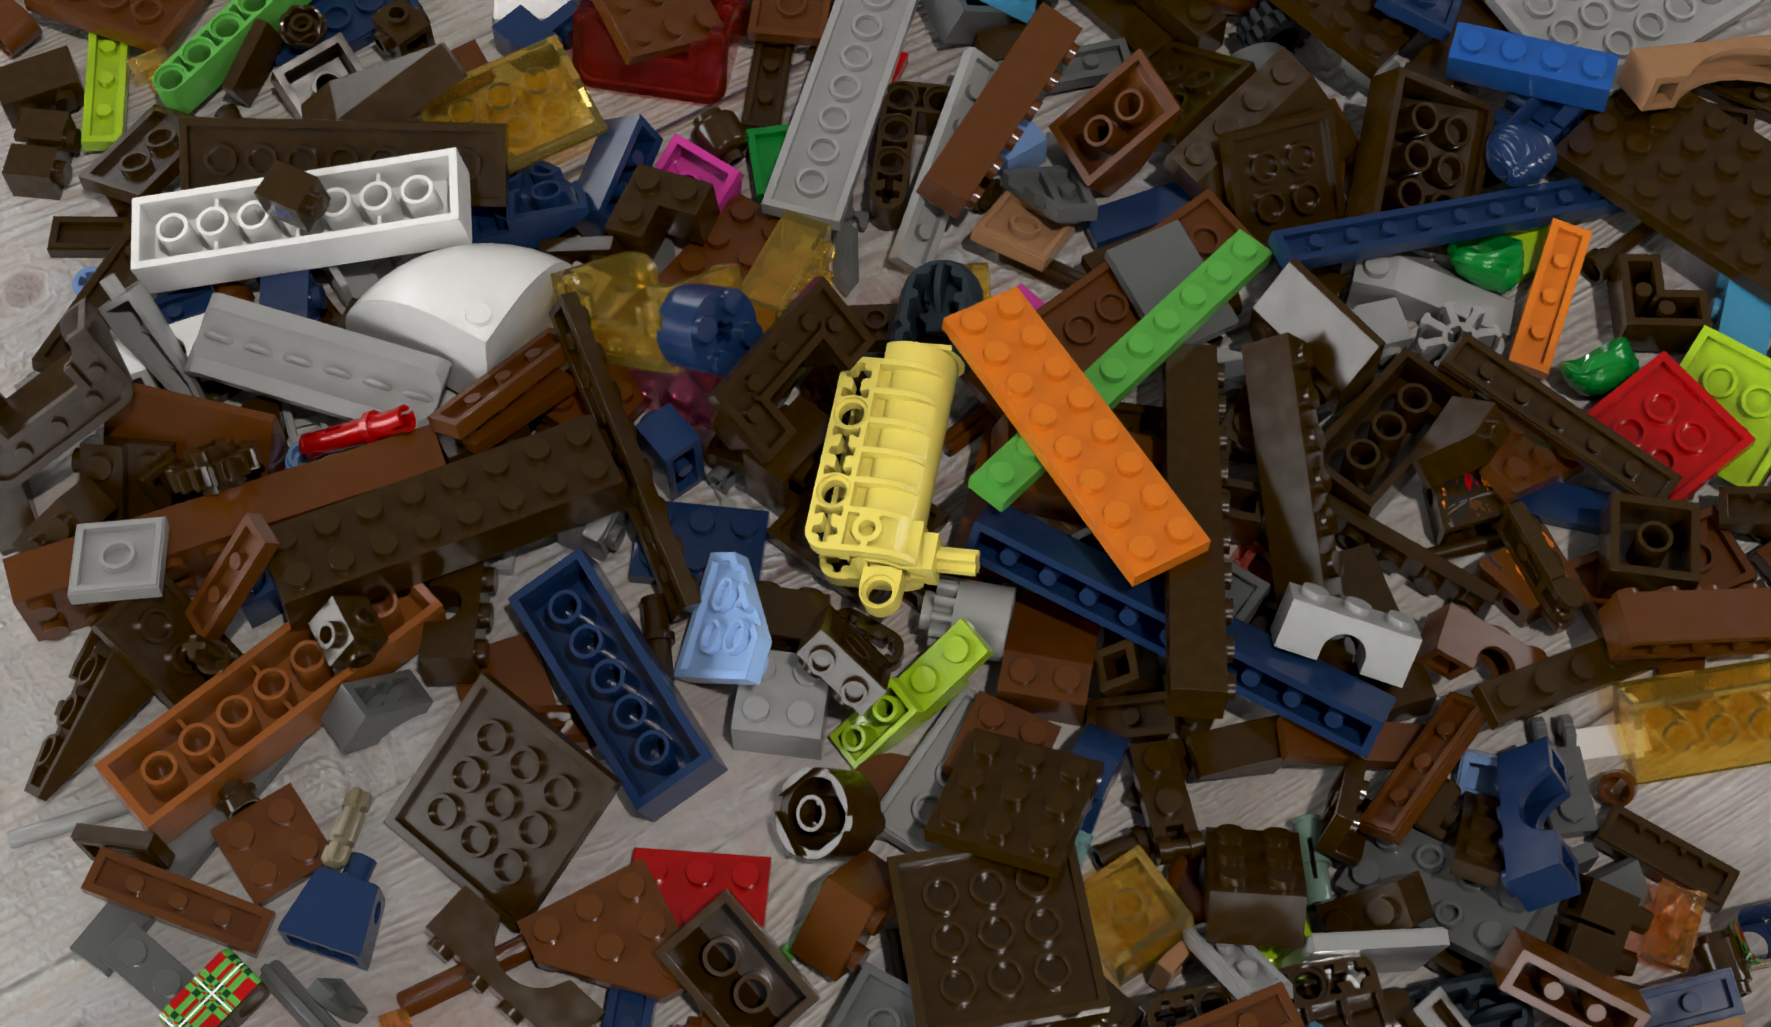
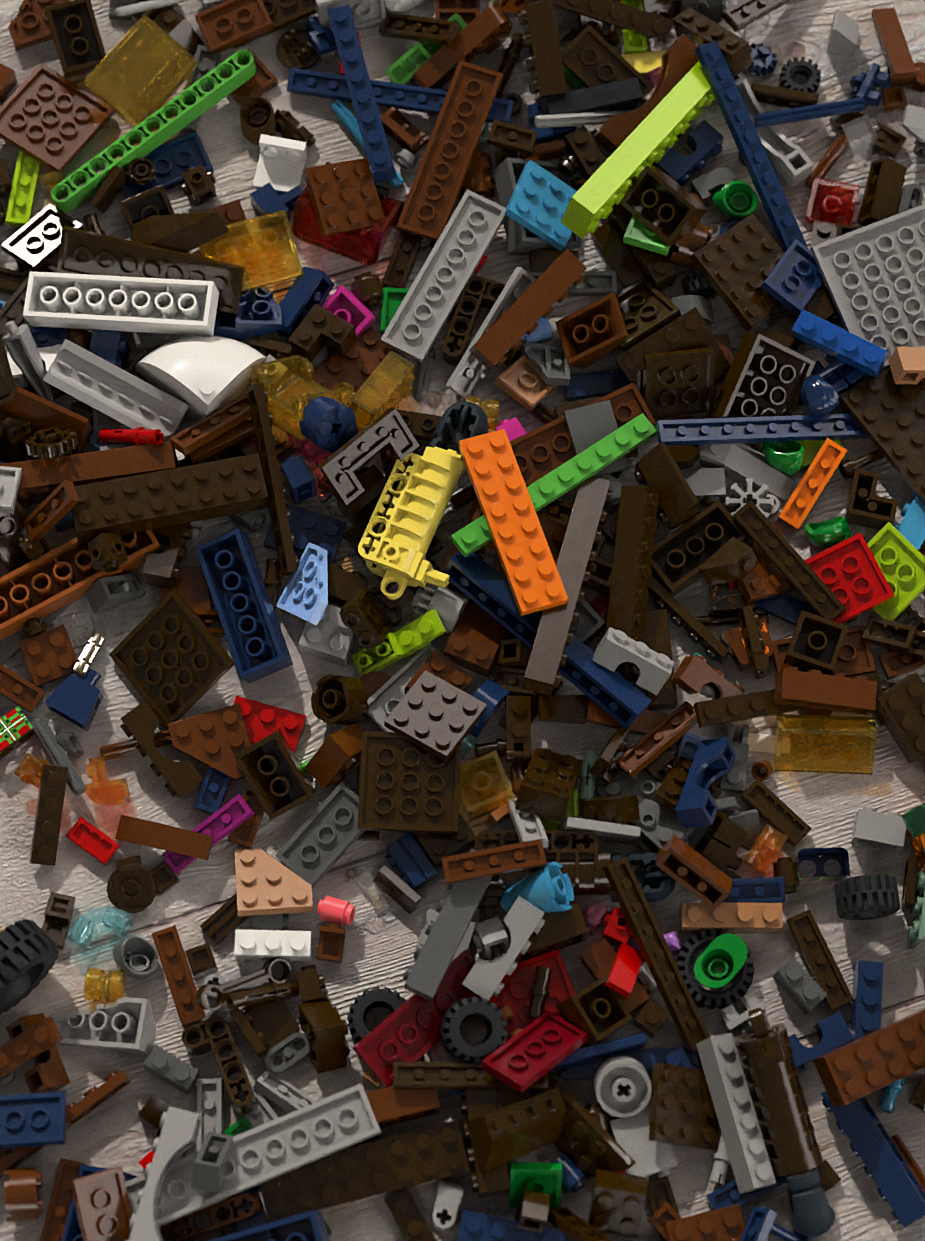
camera: 10 degrees right, 10 degrees up
dark brown brick [254,160,331,232] -> none

